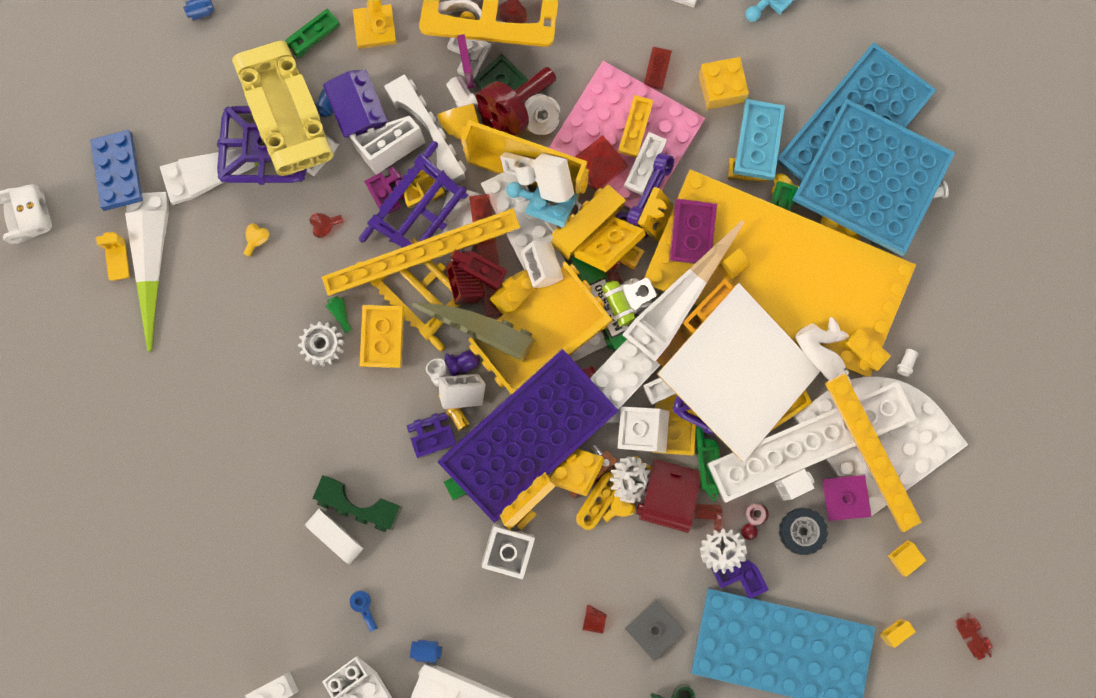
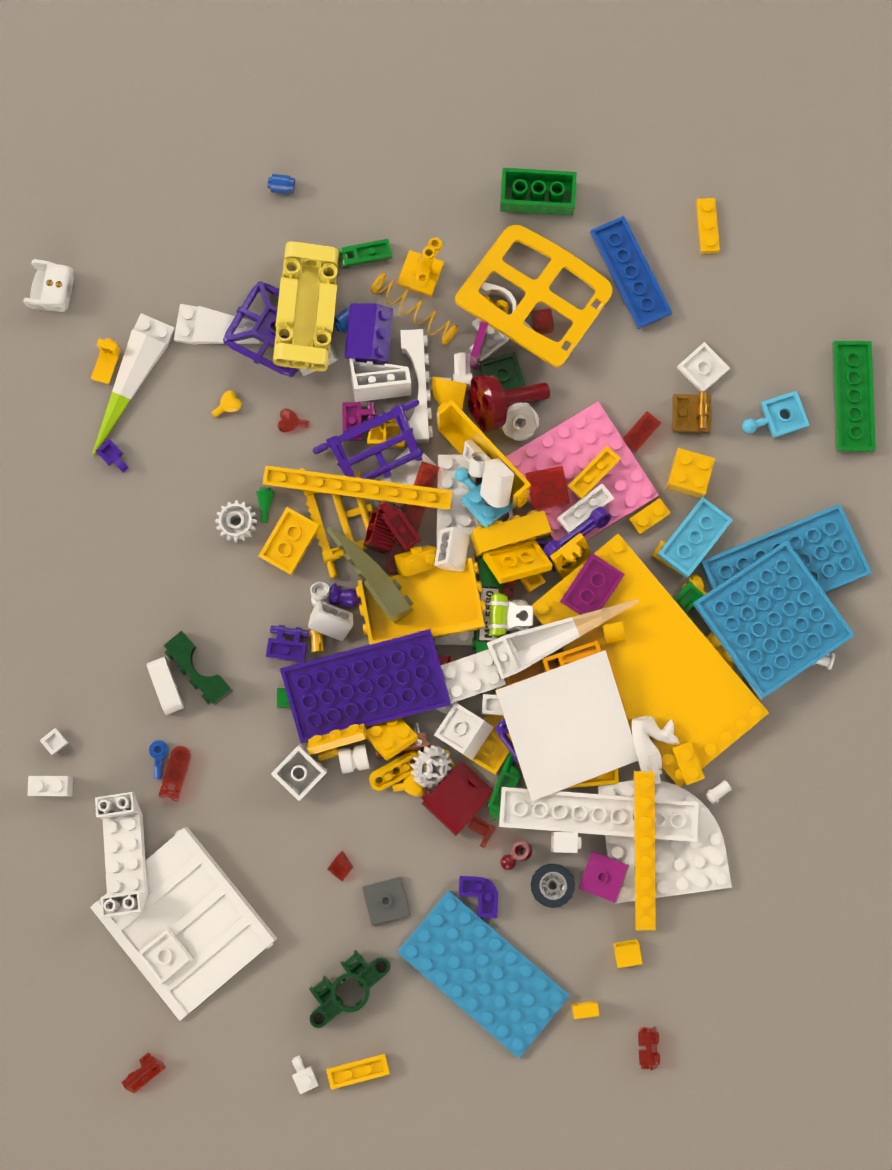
camera: 25 degrees right, 0 degrees up
plate [90,129,143,211] -> none
blue brick [410,639,442,663] -> none
white gear [700,529,747,574] -> none
none -> white plate [40,728,68,756]
none -> dark purple plate [96,439,128,473]
none -> clear red plate [159,746,191,802]
none -> white wheel [338,744,370,774]
none -> yellow piece [370,273,458,345]
none -> yellow plate [628,498,671,535]
none -> pearl gold plate [672,391,711,434]

